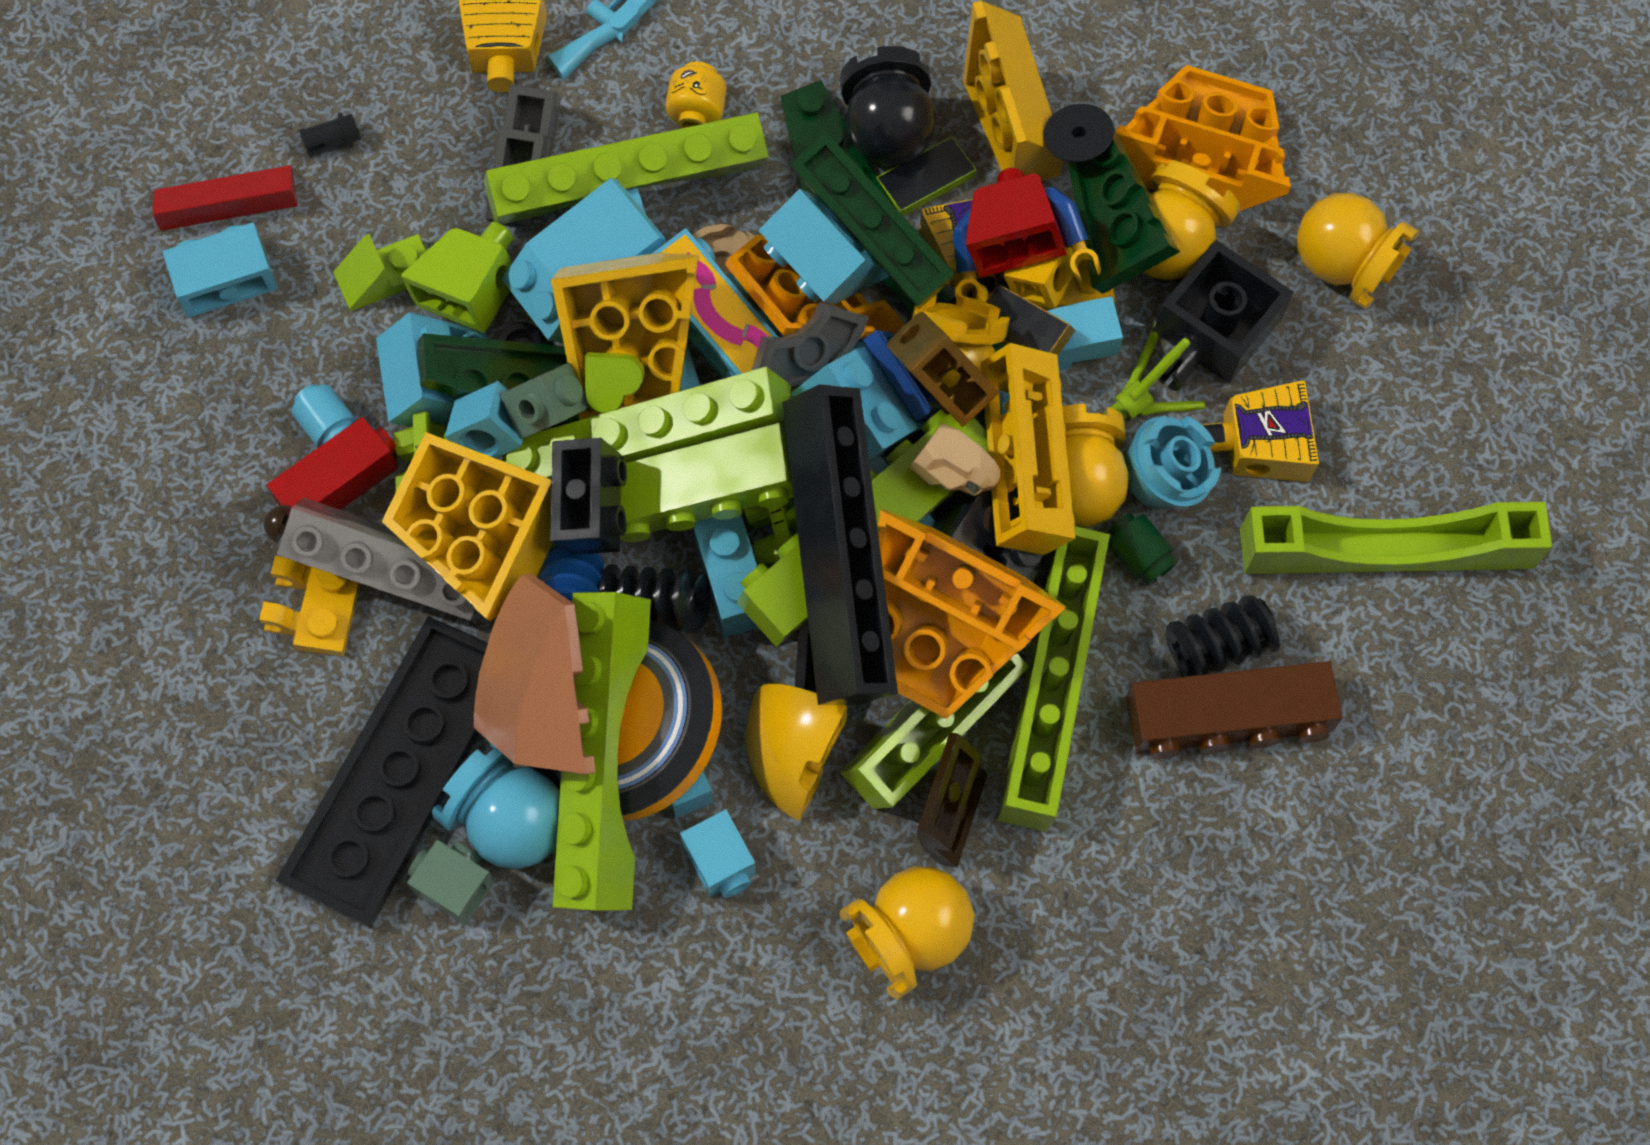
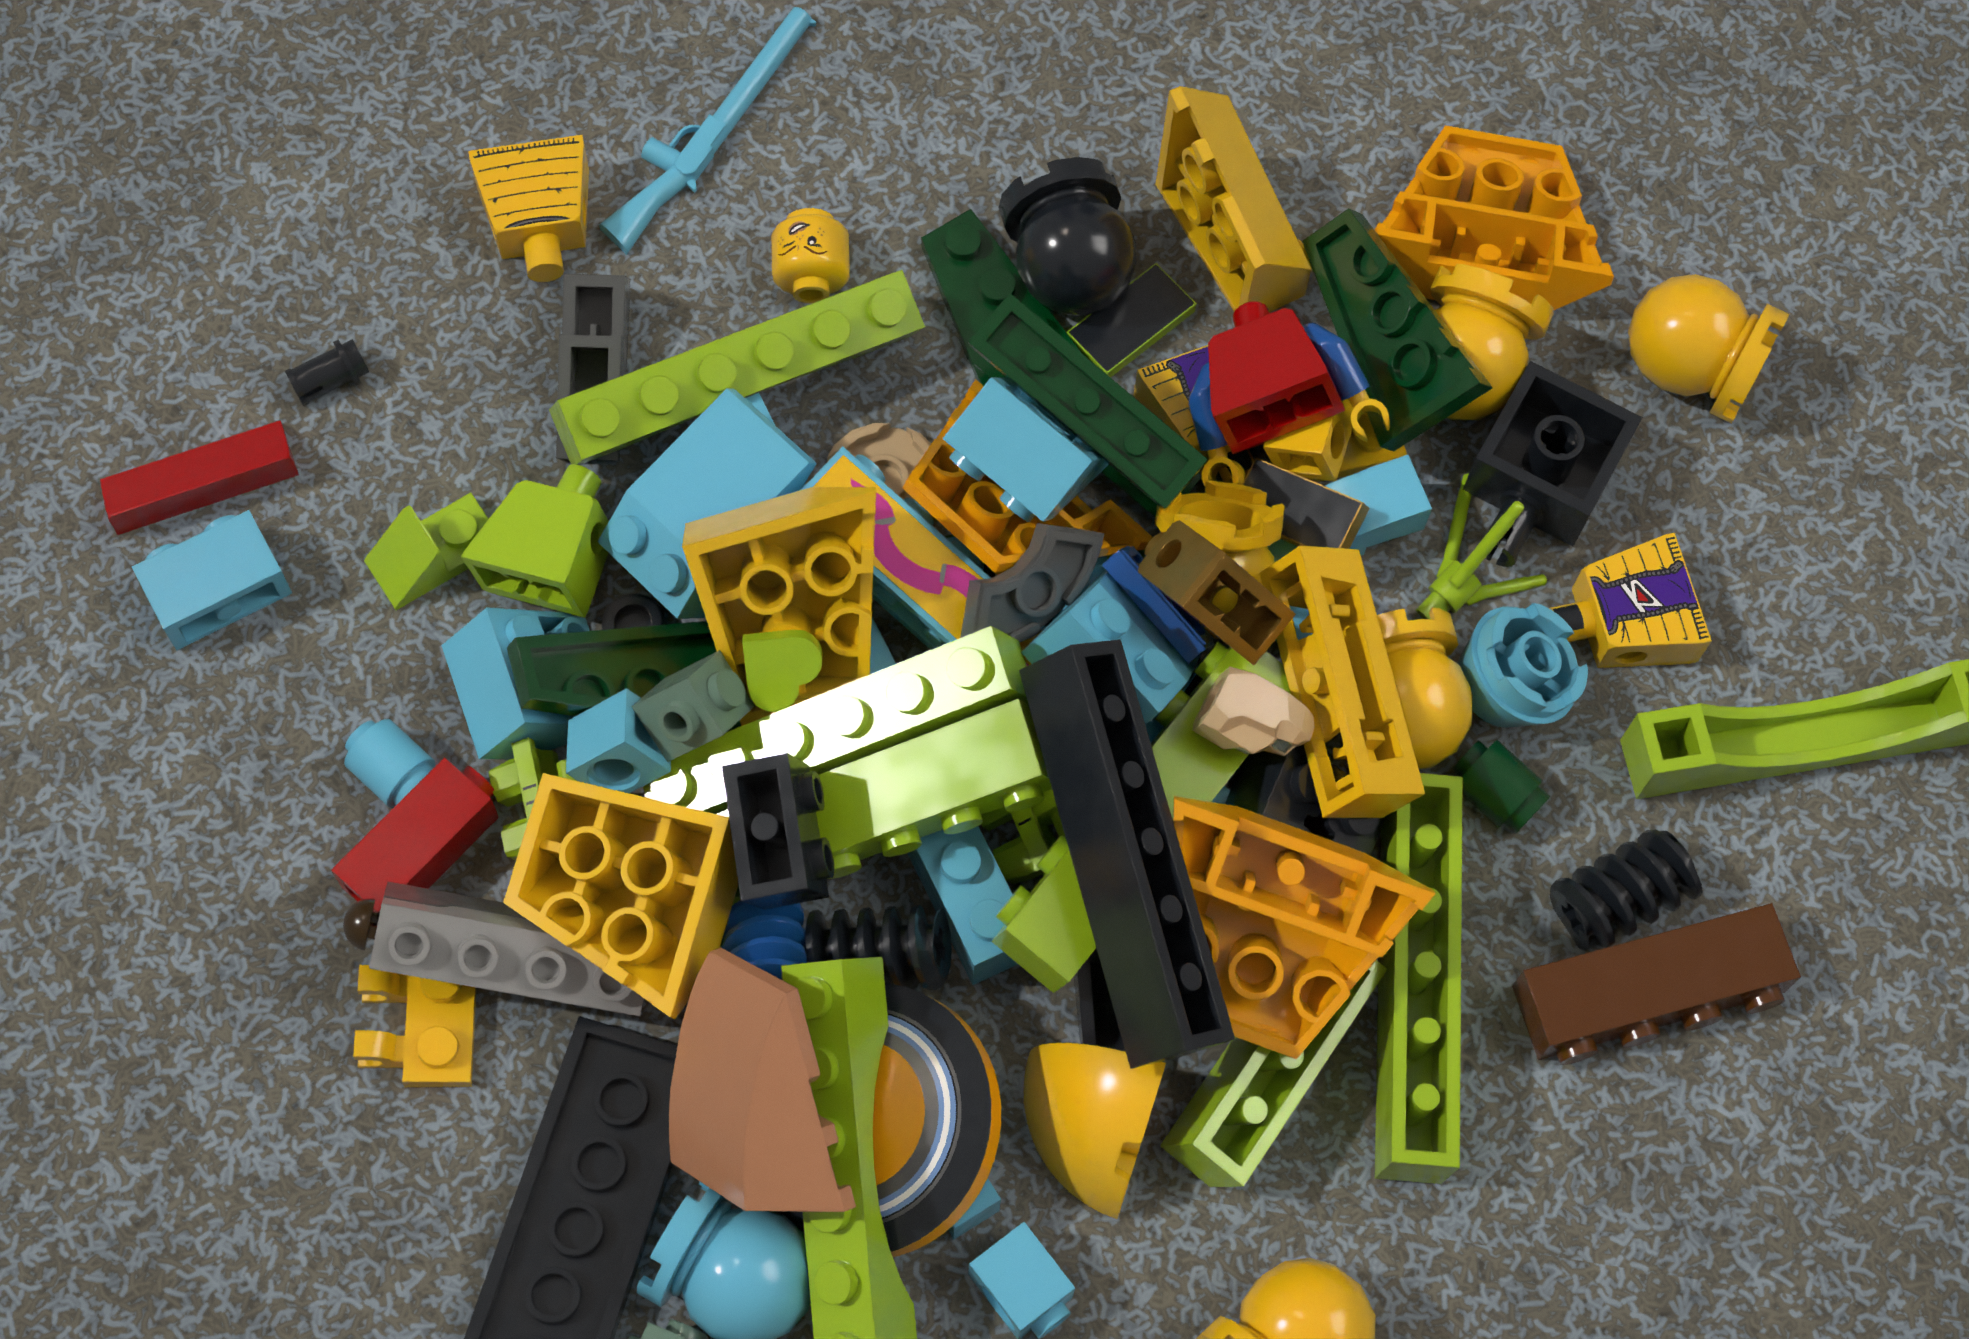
camera: 10 degrees left, 0 degrees up
dark brown slope [917,733,988,867] -> none
black piece [1044,104,1114,163] -> none

